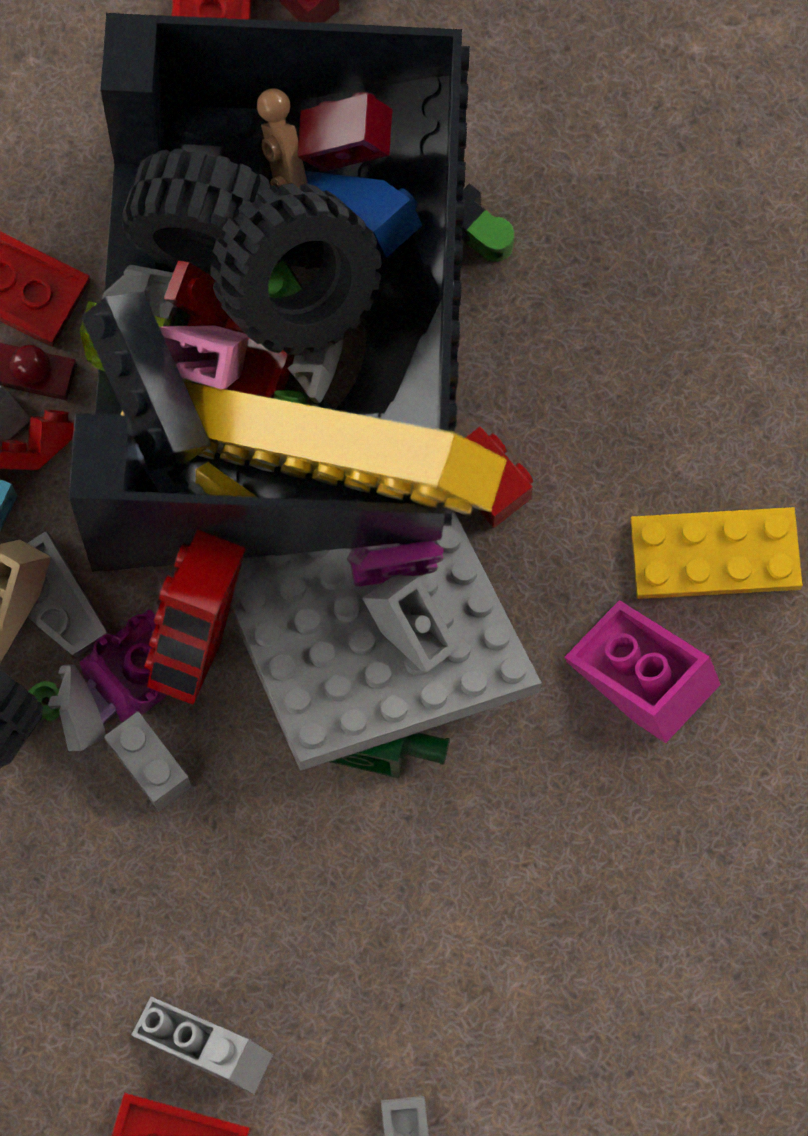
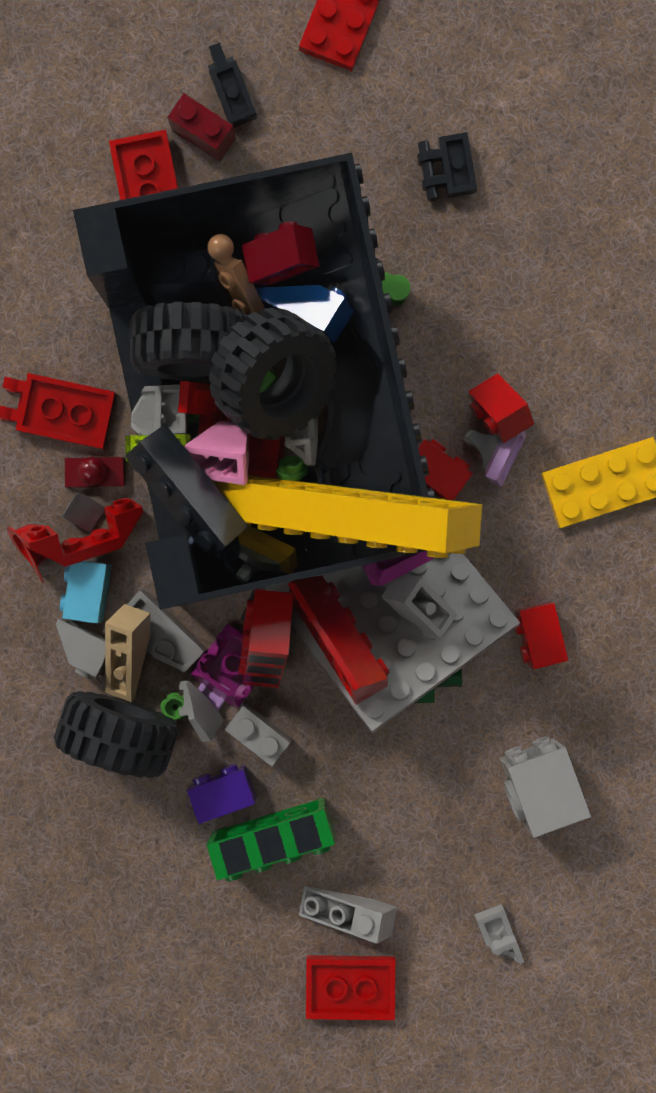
camera: 15 degrees left, 15 degrees up
dark pink slope [564,600,721,743] -> none
none -> dark purple brick [187,764,257,824]
none -> green brick [206,798,335,882]
none -> red slope [288,575,390,705]
none -> black plate [417,132,477,202]
none -> lavender piece [463,430,527,487]
none -> red brick [468,373,534,443]
none -> light grey brick [499,737,591,838]
none -> red brick [514,602,569,669]

